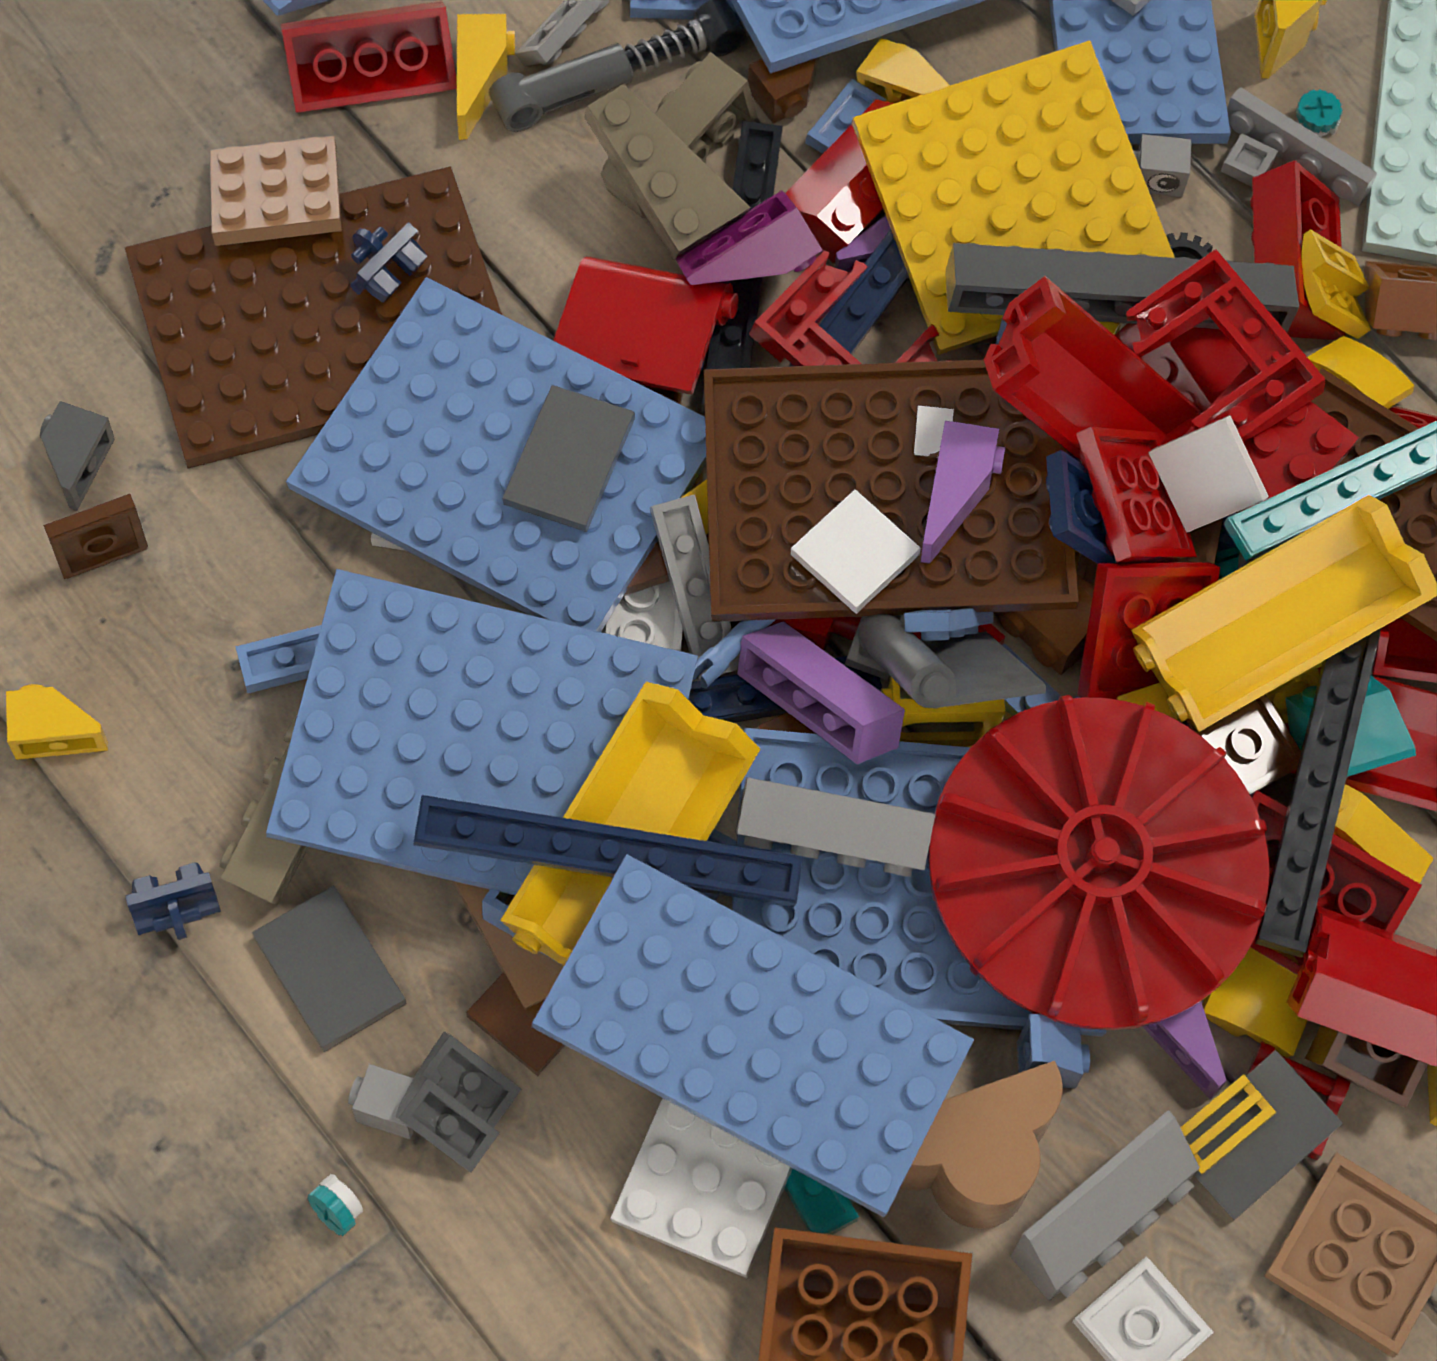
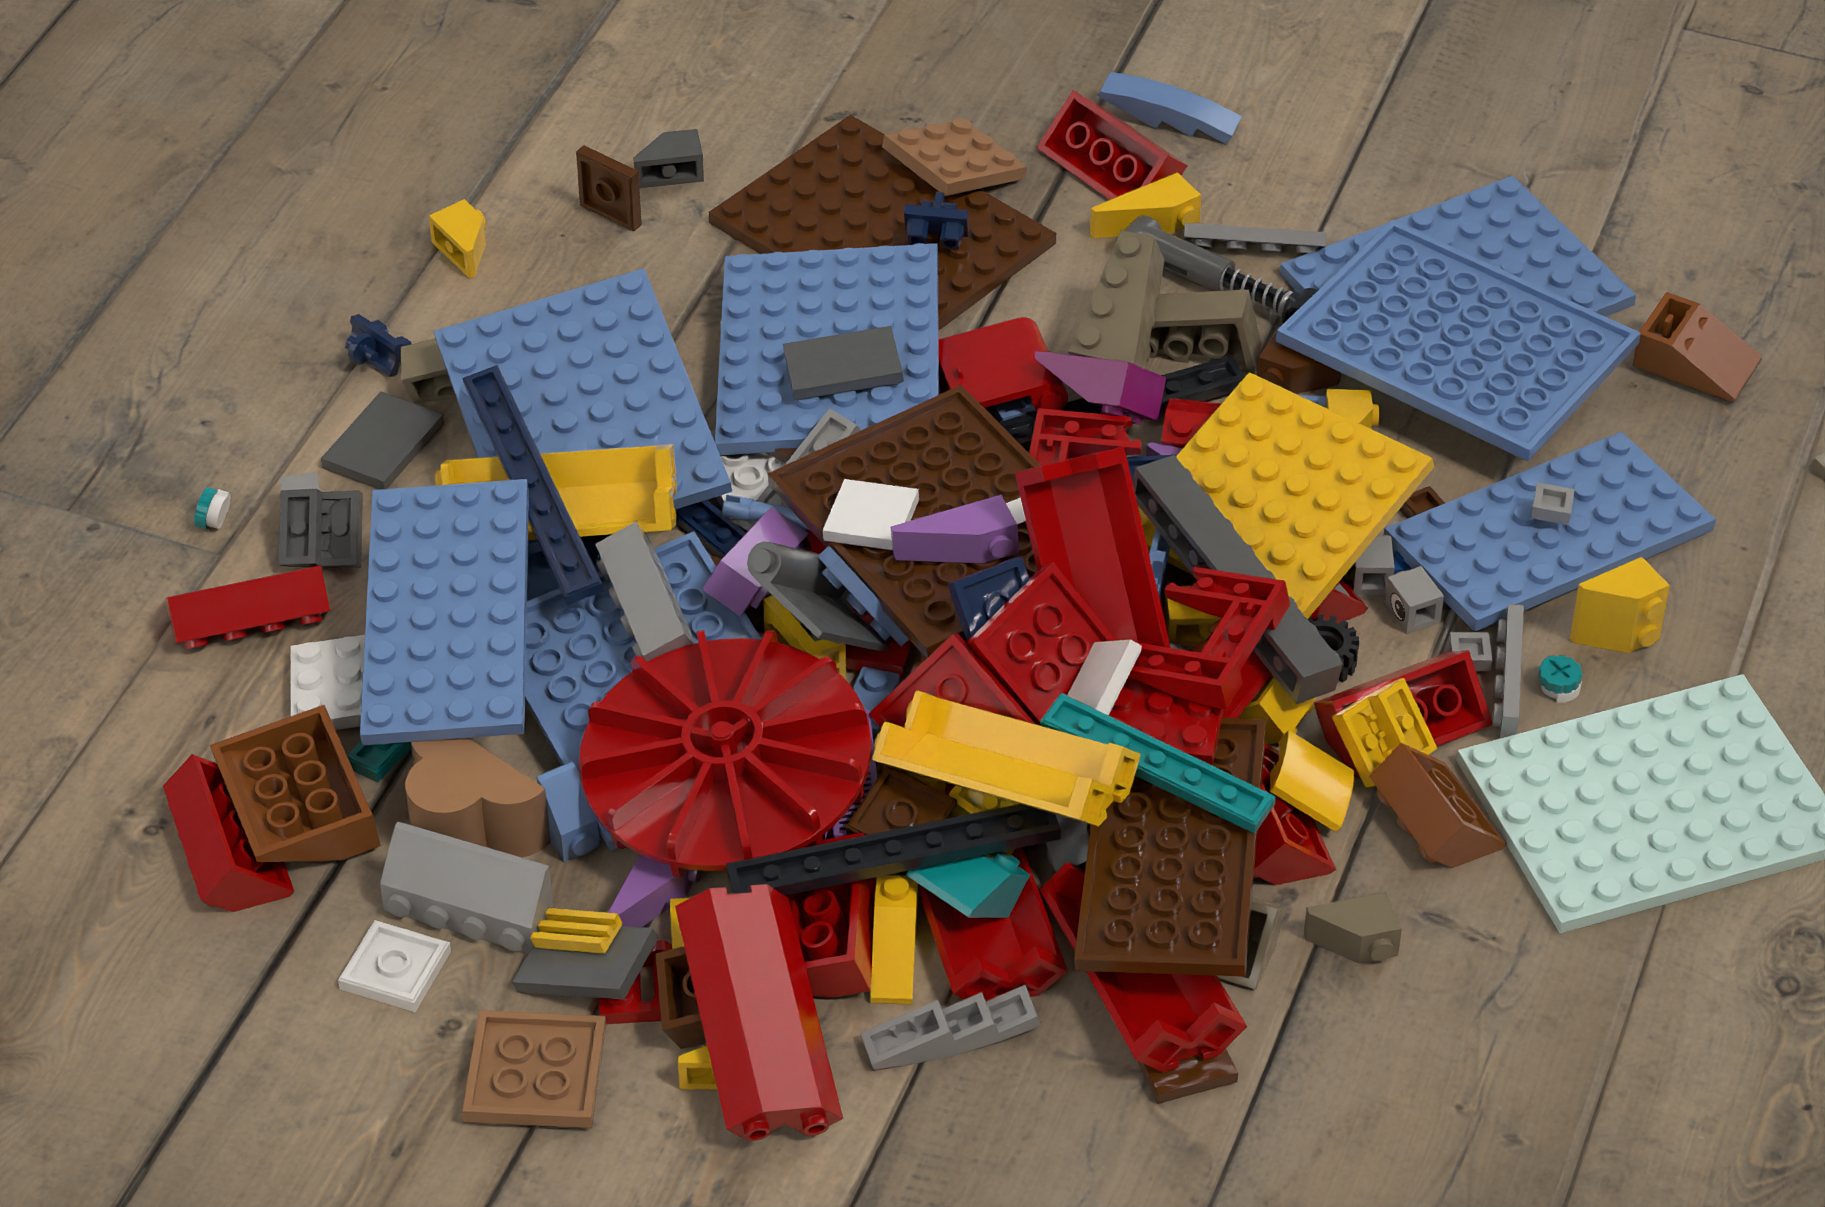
camera: 65 degrees right, 20 degrees down
none -> red slope [165,565,331,649]

